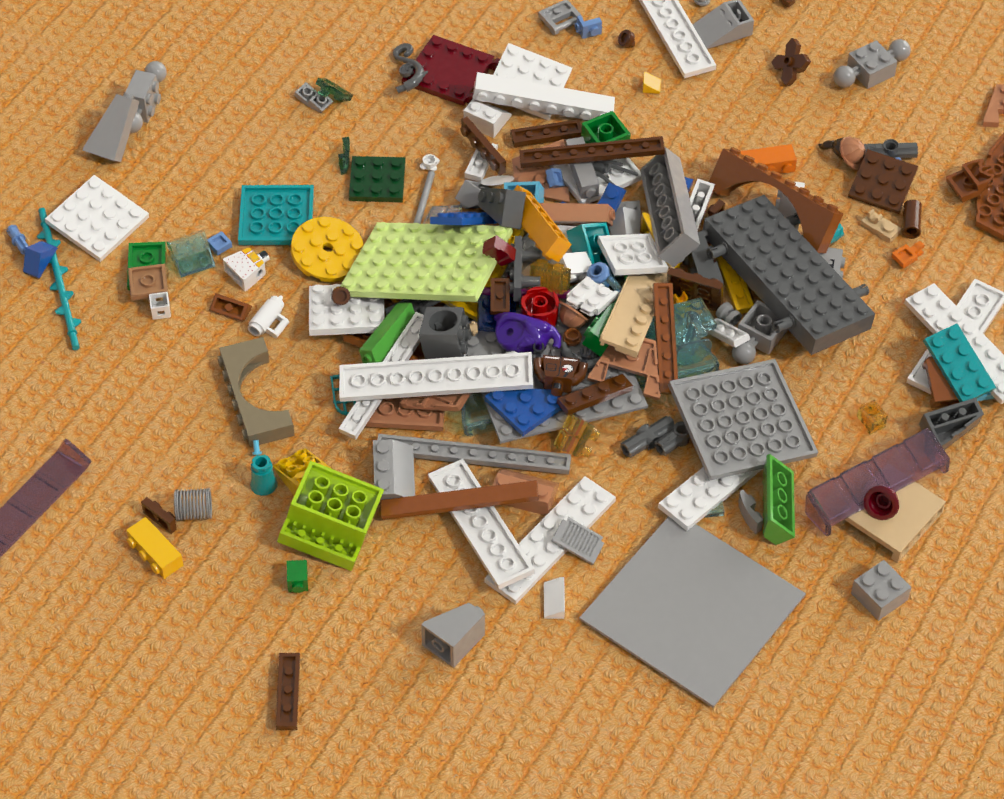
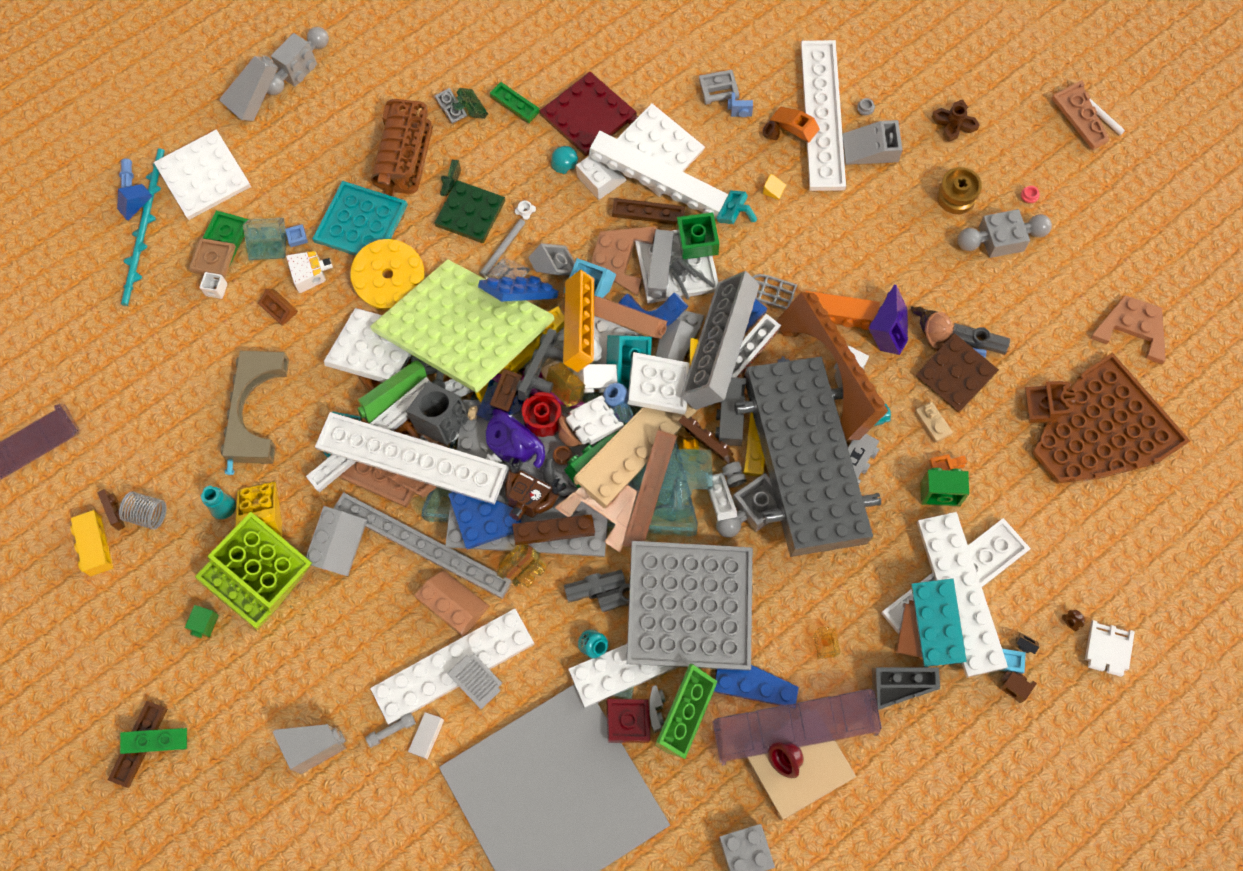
camera: 25 degrees right, 15 degrees up
white piece [248,295,289,338] -> none
reddish brown tile [331,286,350,305] -> none
dark orange tile [381,480,539,520] -> none
dark grey plant [393,43,428,94] -> none
white plate [428,459,535,590] -> none
reddish brown plate [460,117,506,176] -> none
white plate [465,143,498,182] -> none
dark grey wedge [478,188,526,229] -> none
white sticker [481,175,514,186] -> none
dark red piece [482,235,516,266] -> none
reddish brown plate [519,136,665,168] -> none
medium blue plate [545,168,565,188] -> none
reddish brown plate [707,199,725,217] -> none
reddish brown plant [771,38,811,86] -> none
reddish brown pin [902,200,922,239] -> none
none -> green plate [120,728,187,754]
none -> light grey bar [365,713,416,748]
none -> dark orange piece [371,99,433,197]
none -> green plate [490,82,540,123]
none -> teal hair [550,146,578,174]
none -> teal head [578,629,608,659]
none -> dark red plate [606,699,651,743]
none -> blue wing [714,665,799,709]
none -> teal plate [716,190,757,224]
none -> light grey window [753,274,797,310]
none -> orange slope [770,106,820,143]
none -> dark purple slope [869,284,908,355]
none -> green brick [920,468,970,506]
none -> pearl gold wheel [937,167,982,214]
none -> coral plate [1021,186,1040,203]

